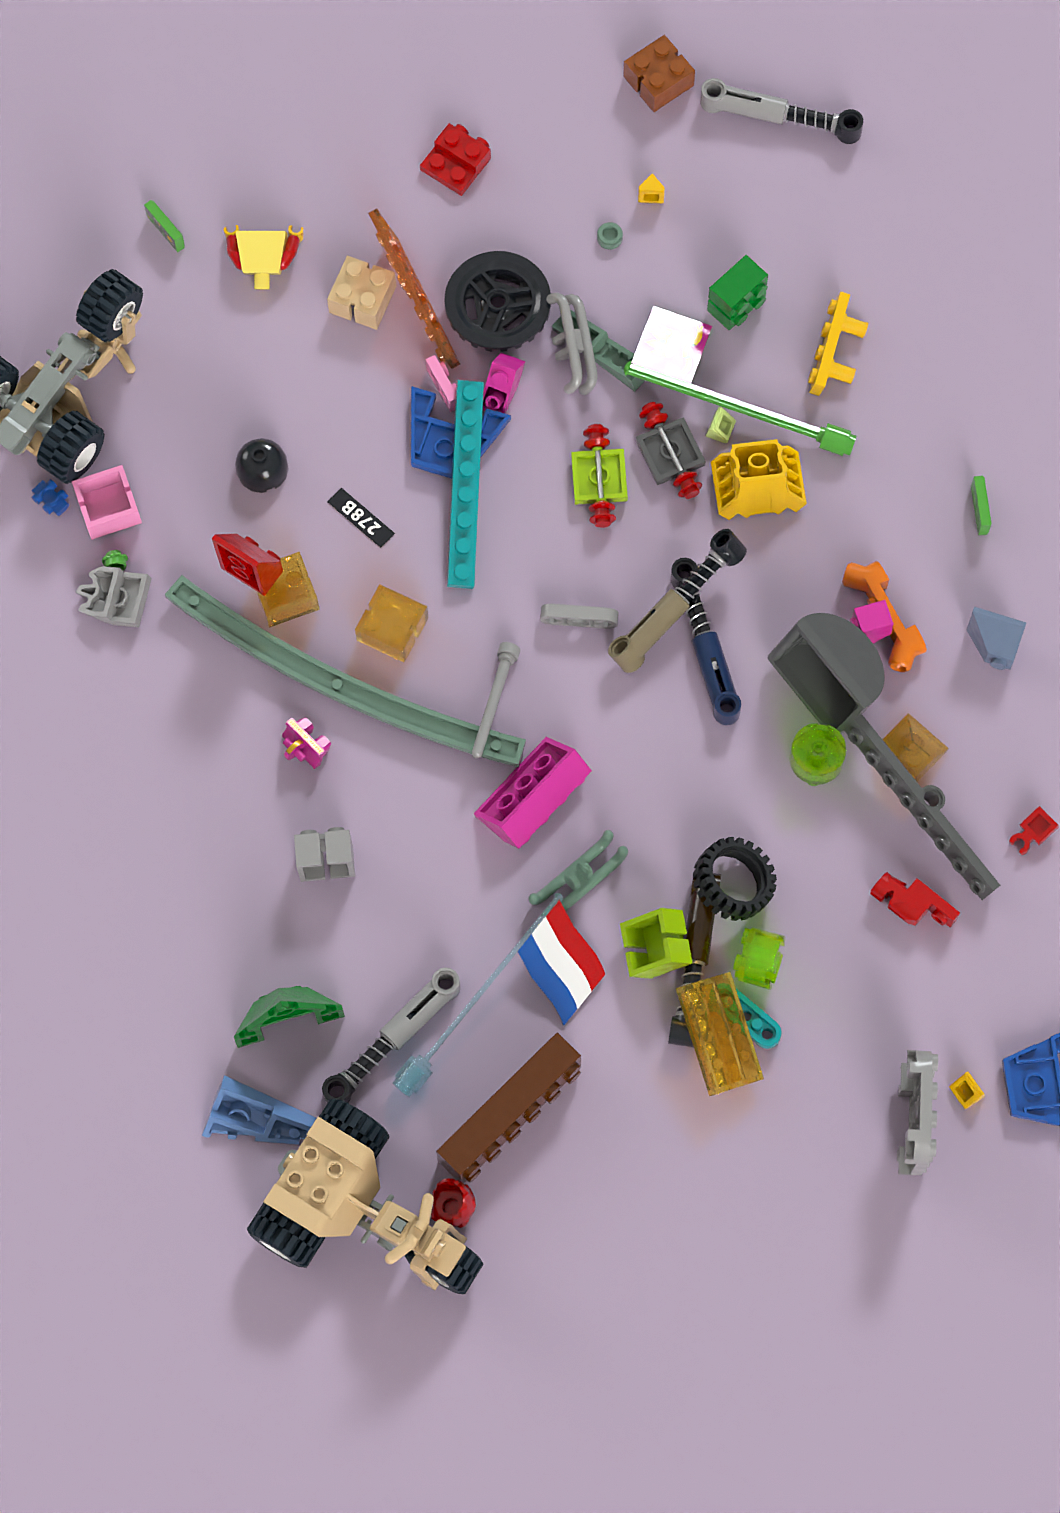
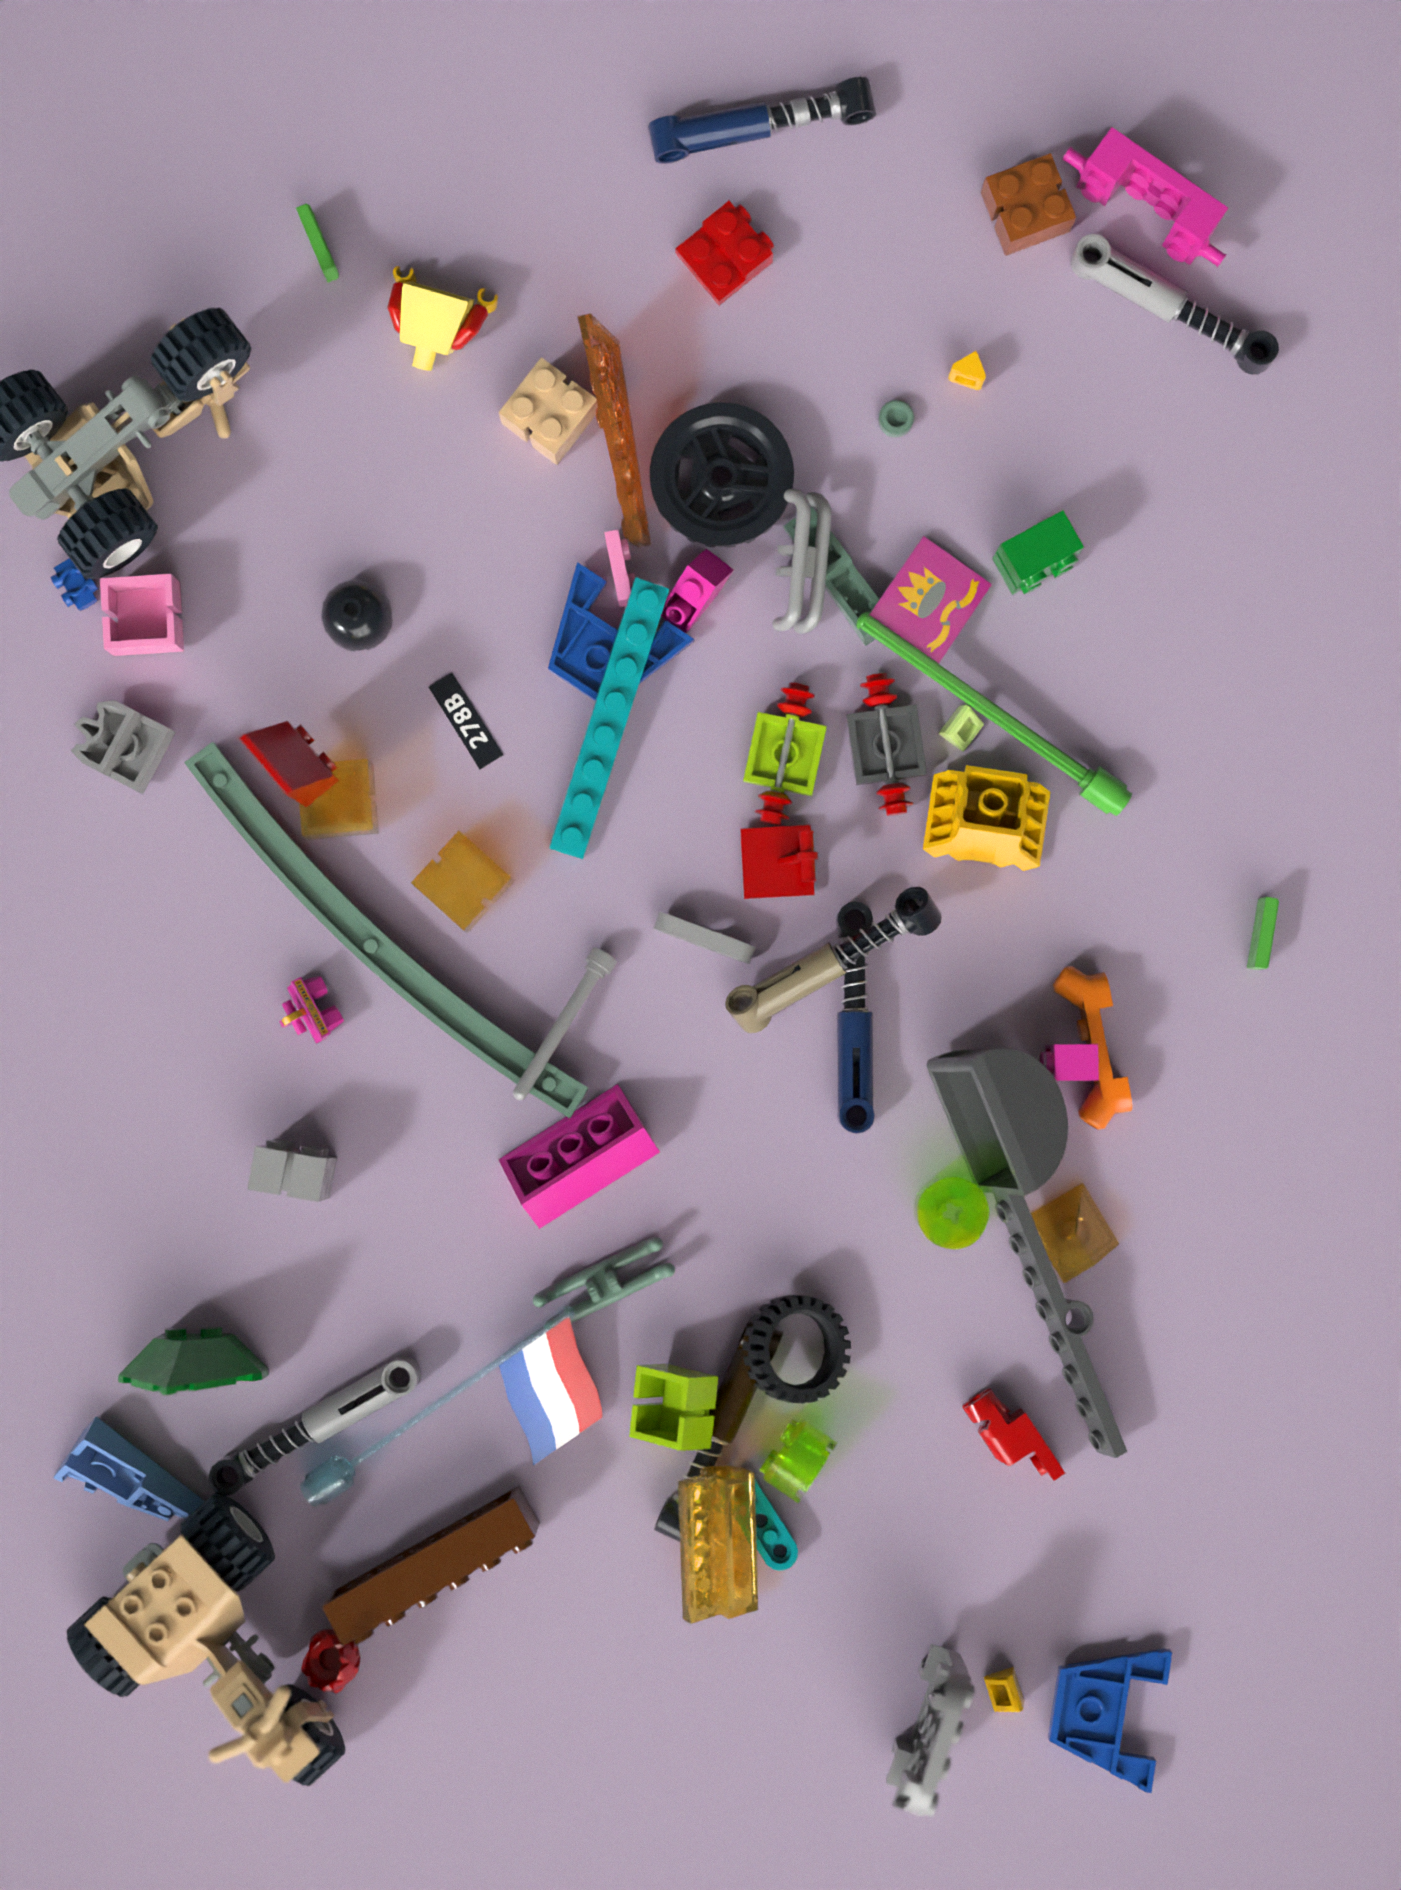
camera: 15 degrees right, 15 degrees up
bright green plate [102,550,128,571] -> none
yellow plate [808,291,868,396] -> none
sand blue slope [966,607,1026,670] -> none
red plate [1009,806,1059,855] -> none
none -> piece [648,77,876,164]
none -> red plate [740,825,818,899]
none -> dark pink brick [1062,127,1228,268]

